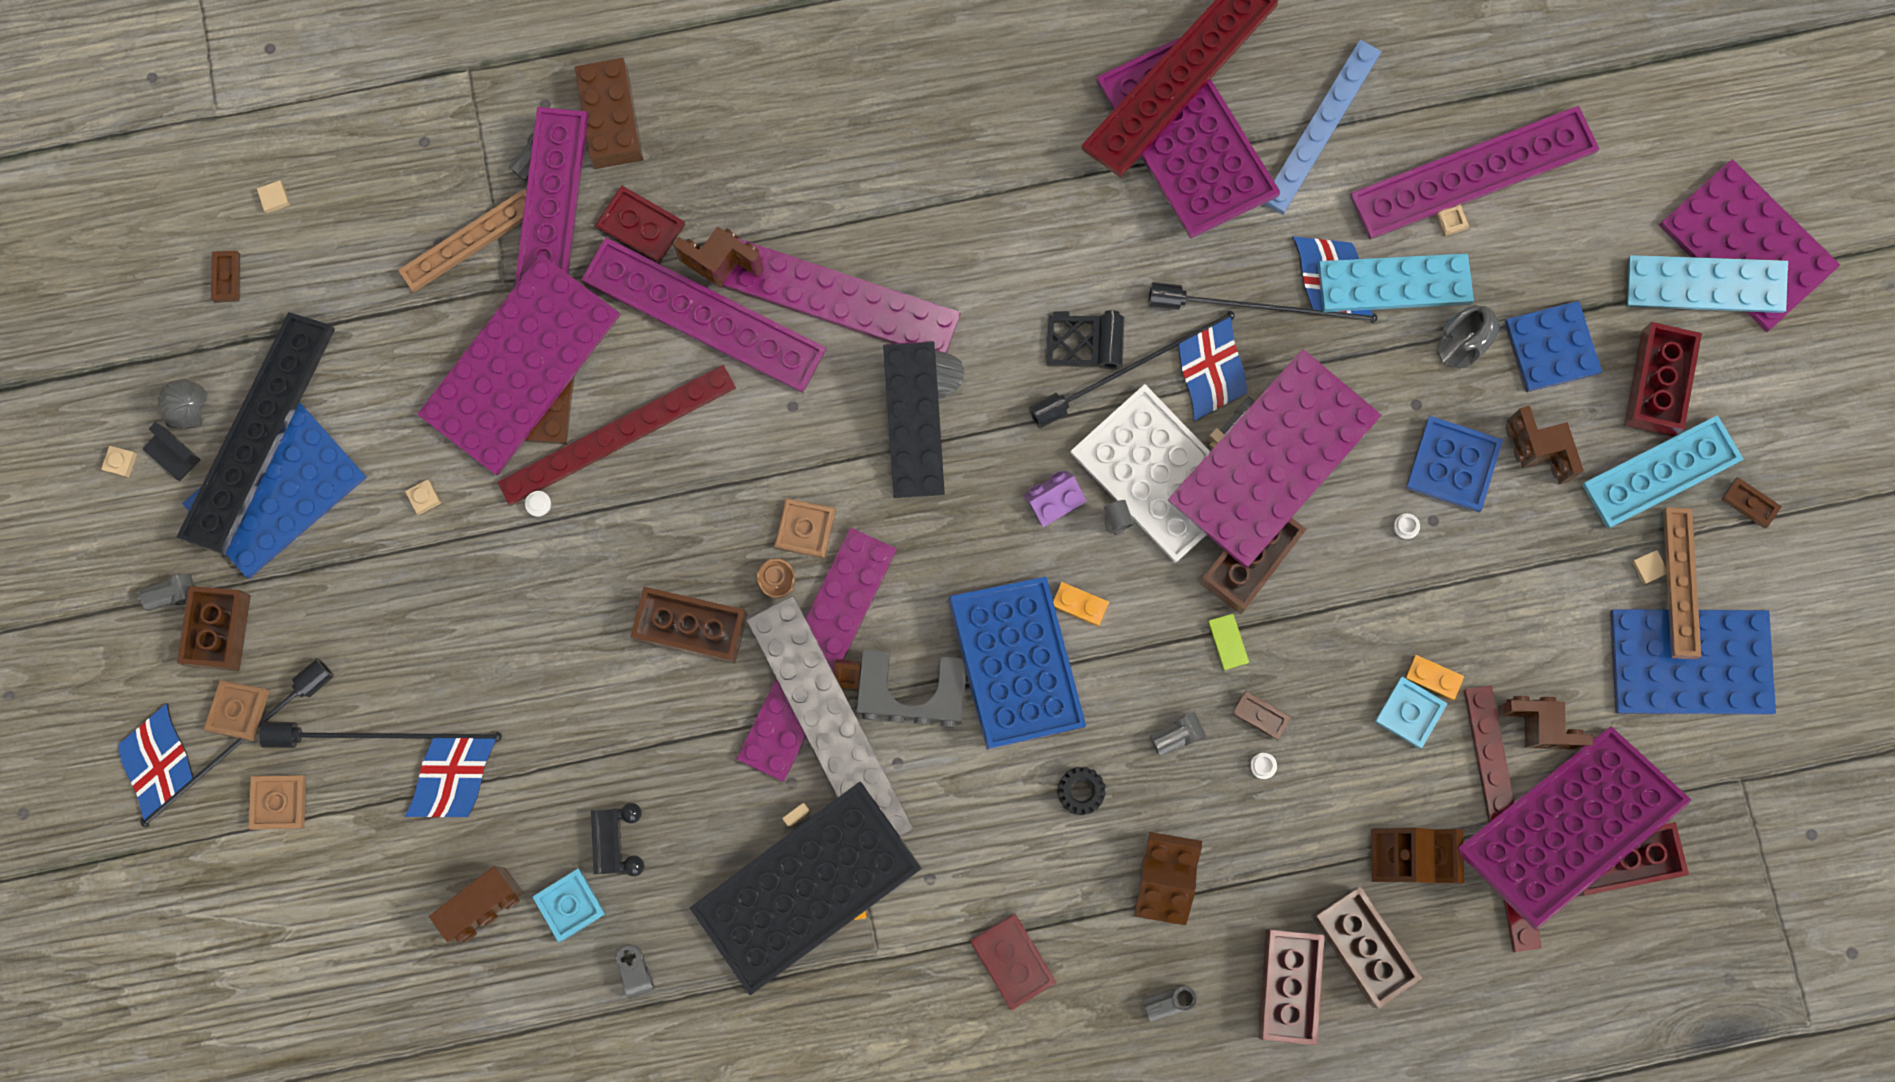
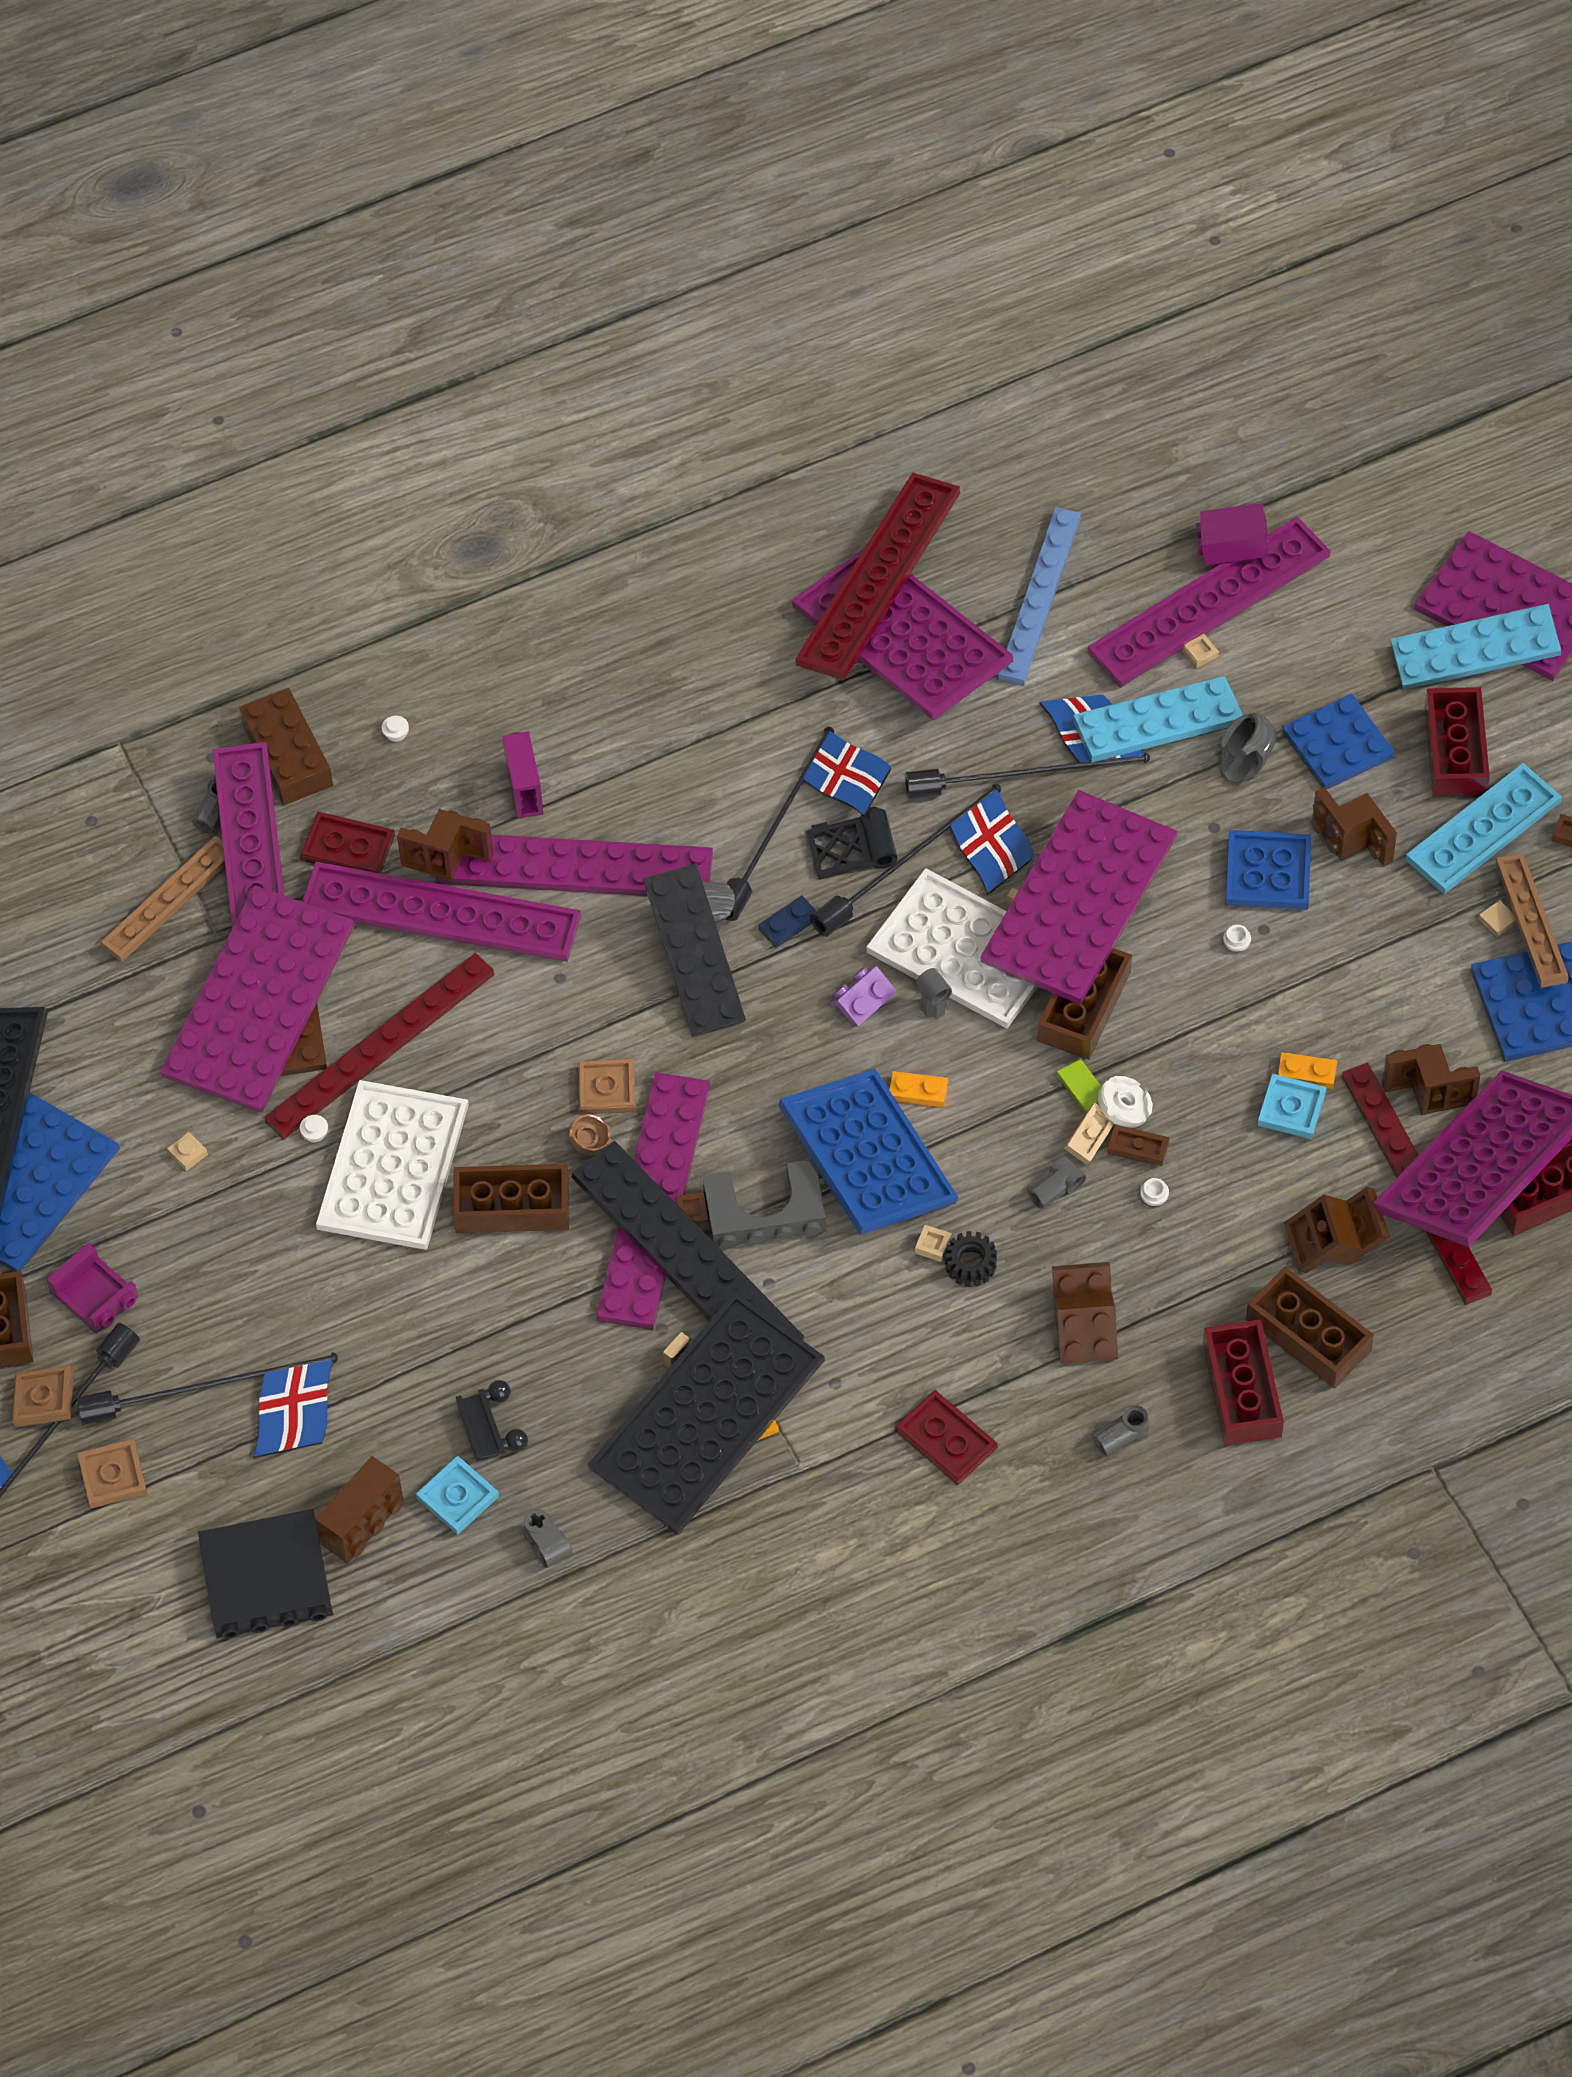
camera: 15 degrees left, 20 degrees down
none -> magenta panel [47,1242,138,1334]
none -> black panel [198,1509,333,1639]
none -> white plate [316,1080,469,1250]
none -> white plate [382,716,409,742]
none -> magenta brick [502,731,544,819]
none -> flag [725,726,891,921]
none -> dark blue plate [759,895,816,948]
none -> tan plate [915,1225,952,1262]
none -> tan plate [1064,1103,1114,1165]
none -> white plate [1097,1076,1153,1128]
none -> magenta brick [1196,503,1269,565]

